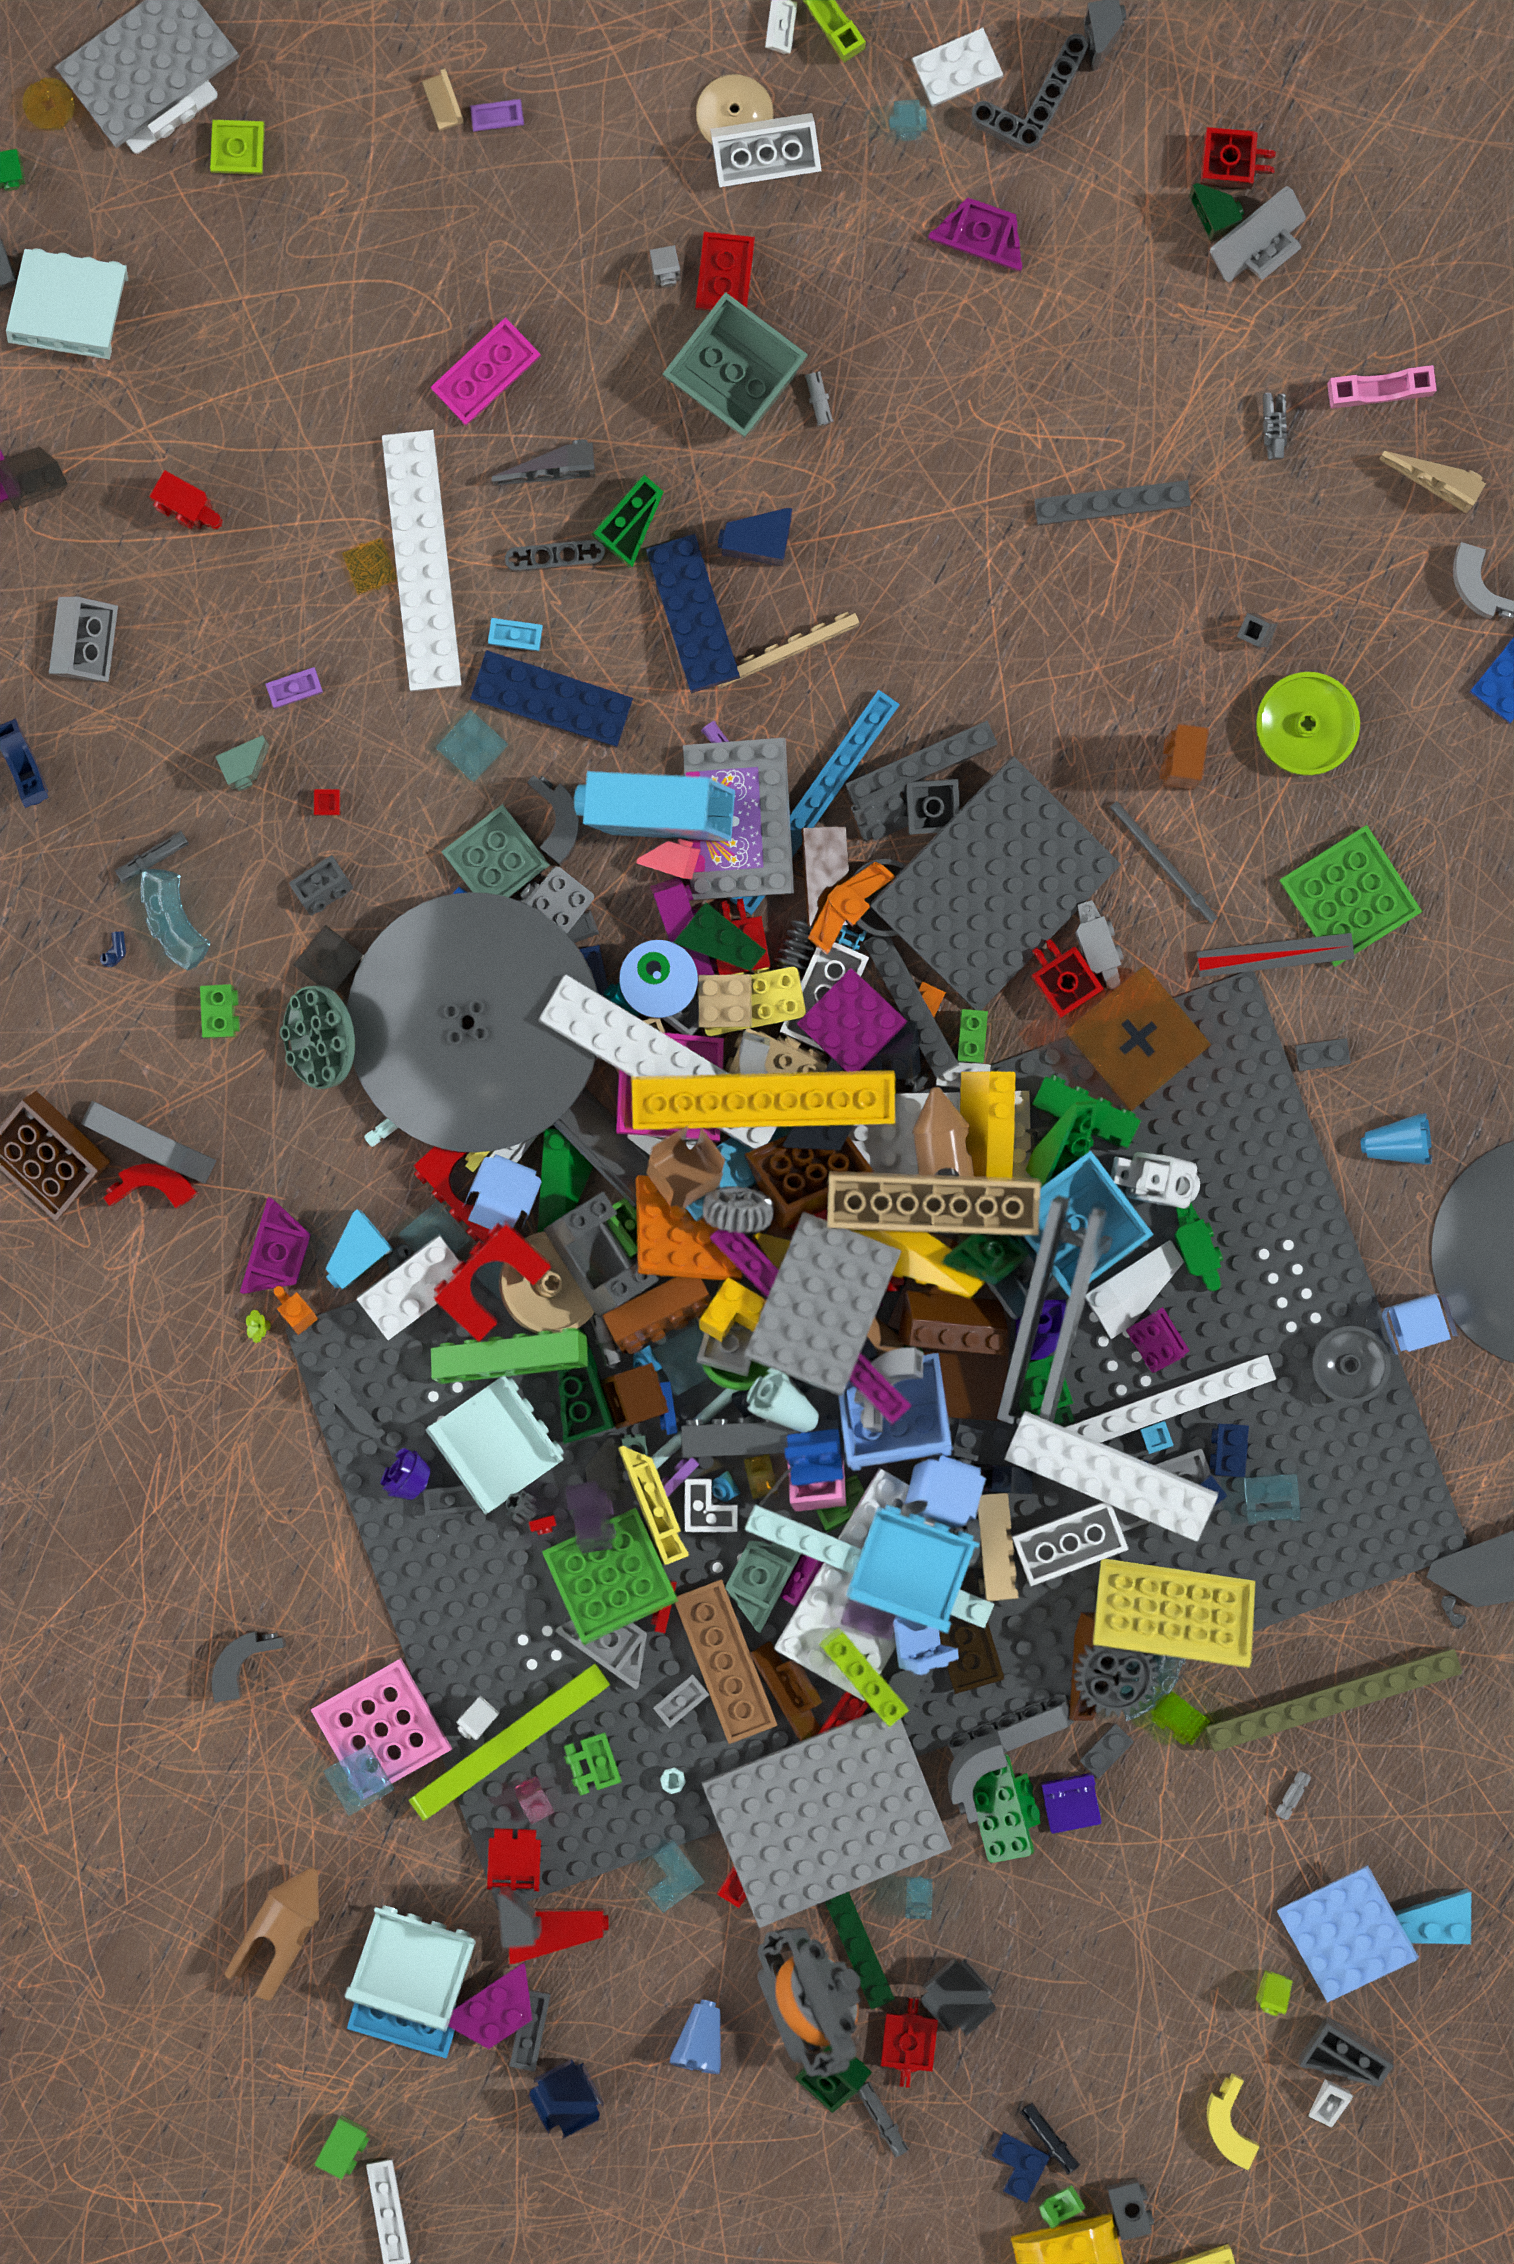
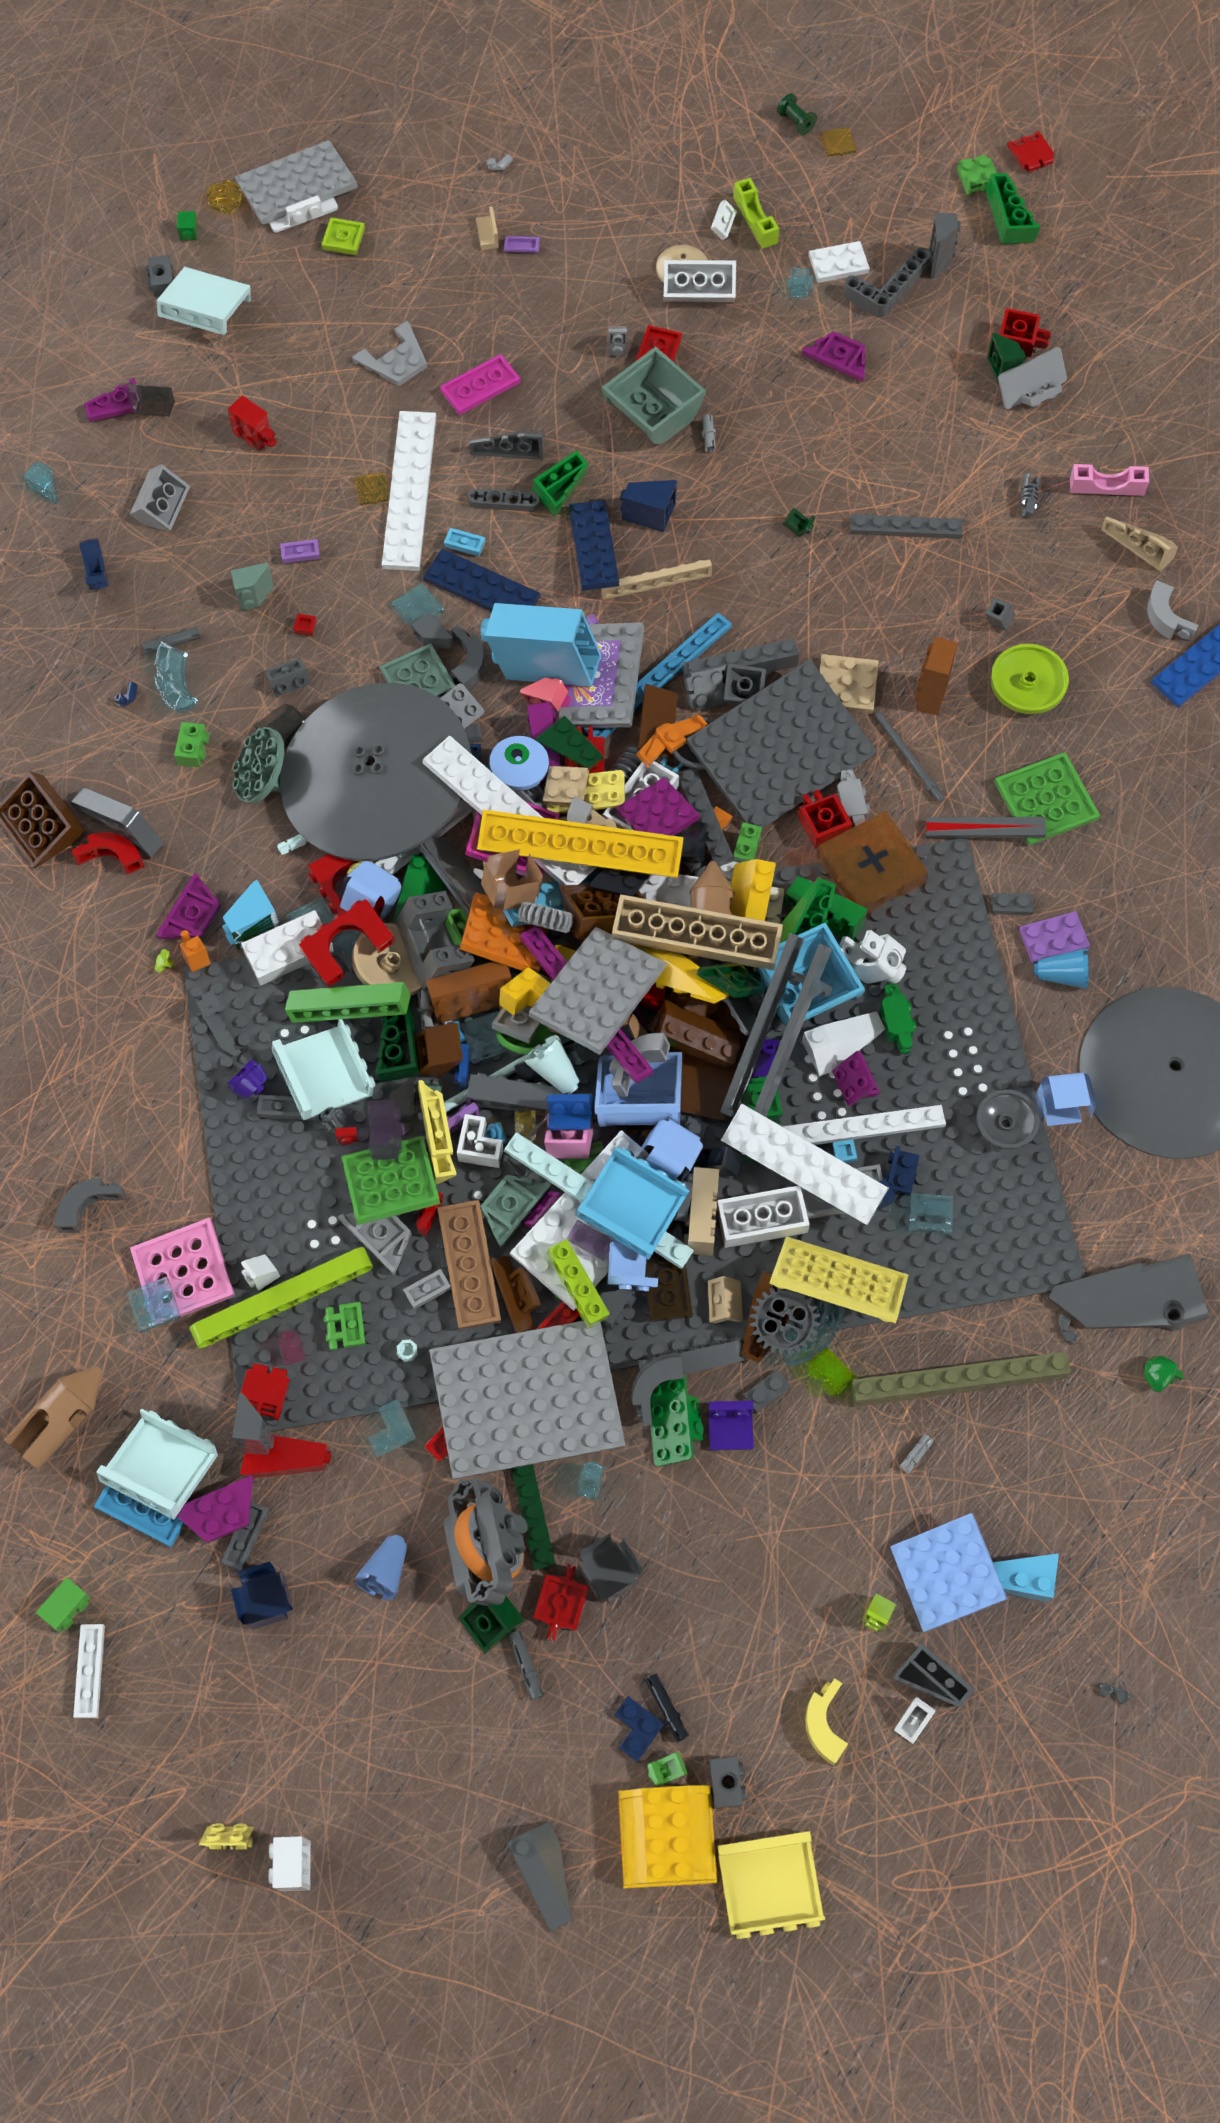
camera: 10 degrees right, 20 degrees down
none -> light grey wing [352,321,427,386]
none -> dark grey slope [411,612,454,650]
none -> tan panel [708,1276,743,1324]
none -> dark green bracket [782,508,816,538]
none -> tan plate [820,654,879,714]
none -> medium lavender plate [1019,911,1090,965]

